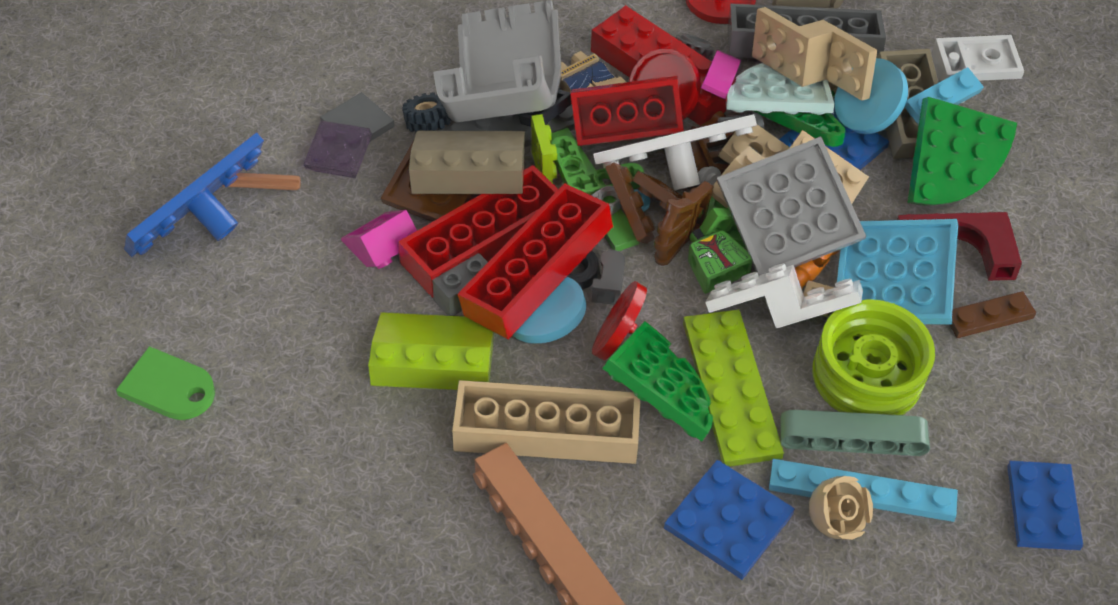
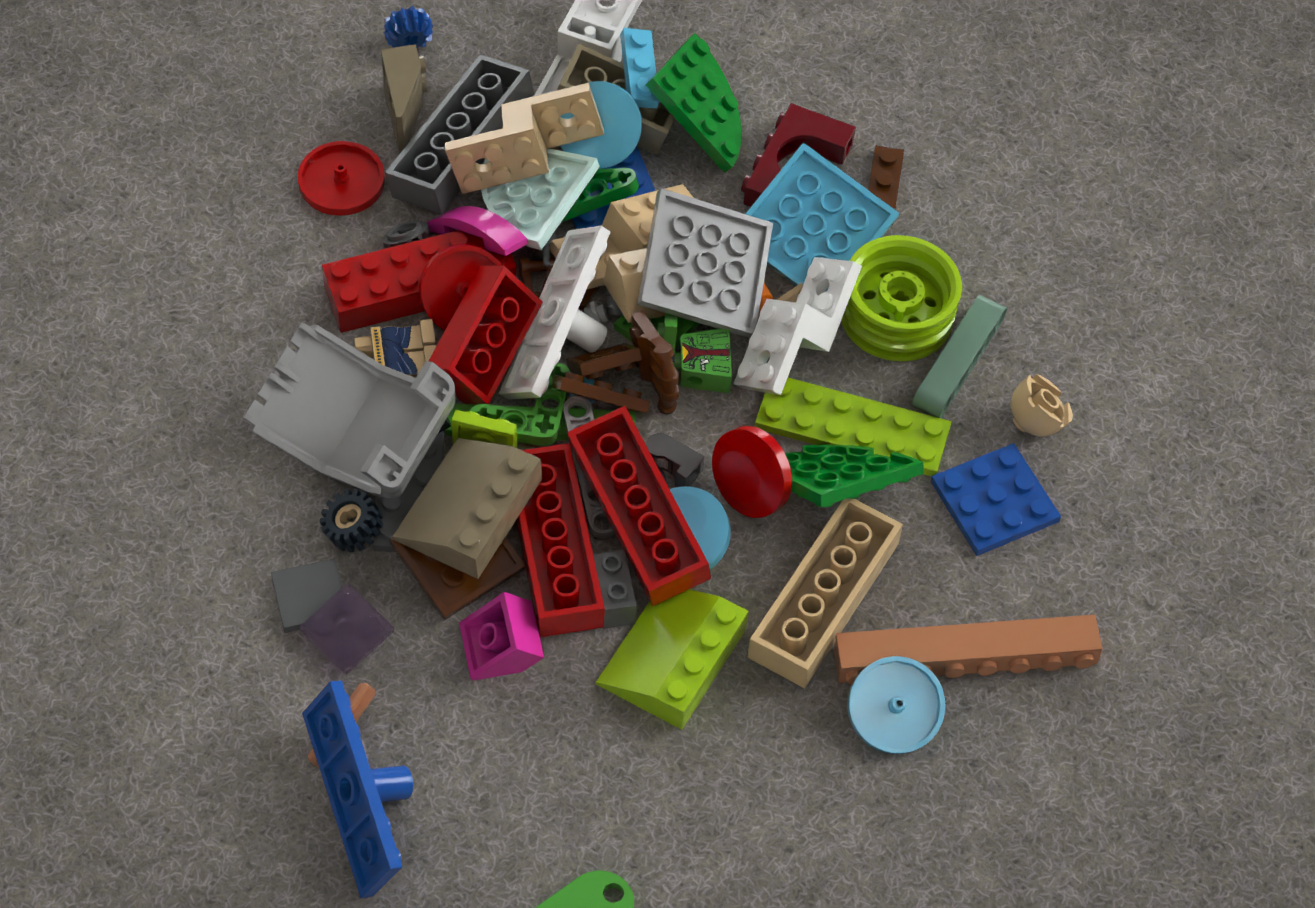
camera: 65 degrees left, 5 degrees up
medium azure plate [769,459,958,522] -> none
blue plate [1007,461,1083,550] -> none
none -> medium azure piece [847,656,946,754]

